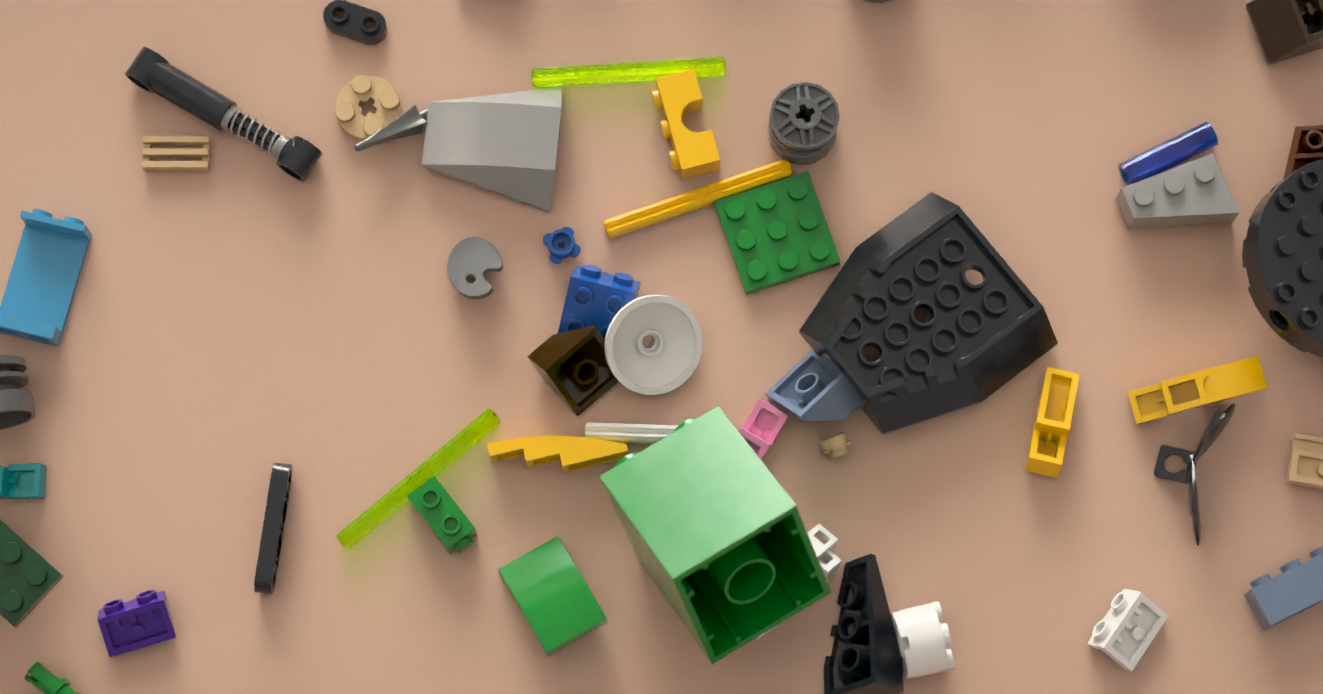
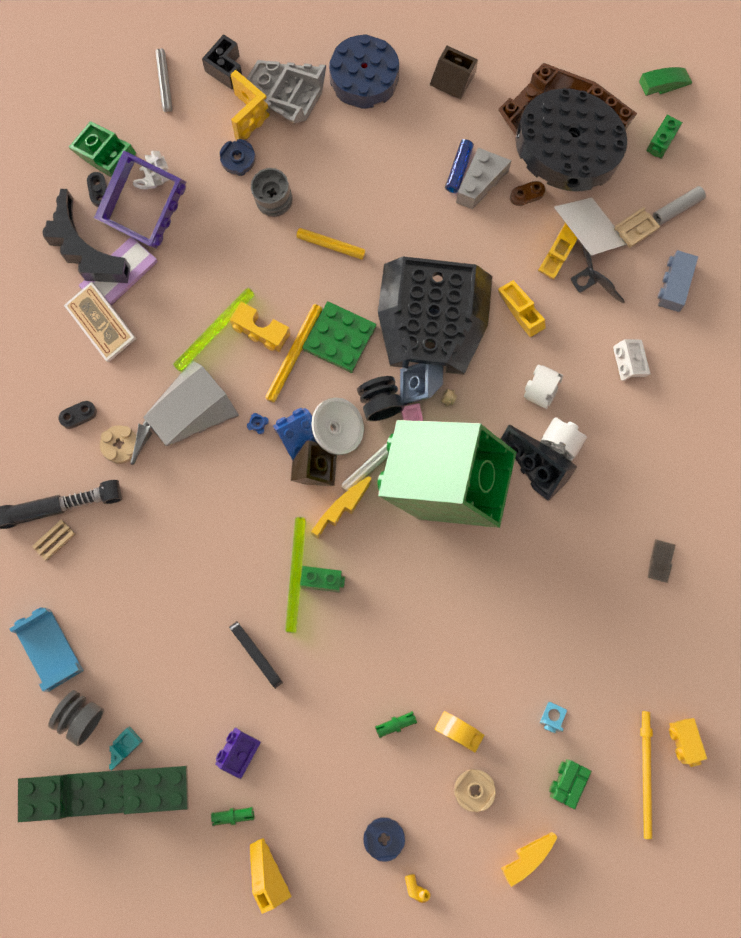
camera: 45 degrees left, 0 degrees up
piece [447,237,503,299] -> none
green slope [498,536,607,656] -> none
dark grey wheel [768,82,840,165] -> none
none -> yellow axle [296,228,365,259]
none -> black wheel [357,376,404,422]
none -> reddish brown plate [510,181,545,206]
none -> white brick [524,364,564,409]
none -> white sticker [554,198,626,255]

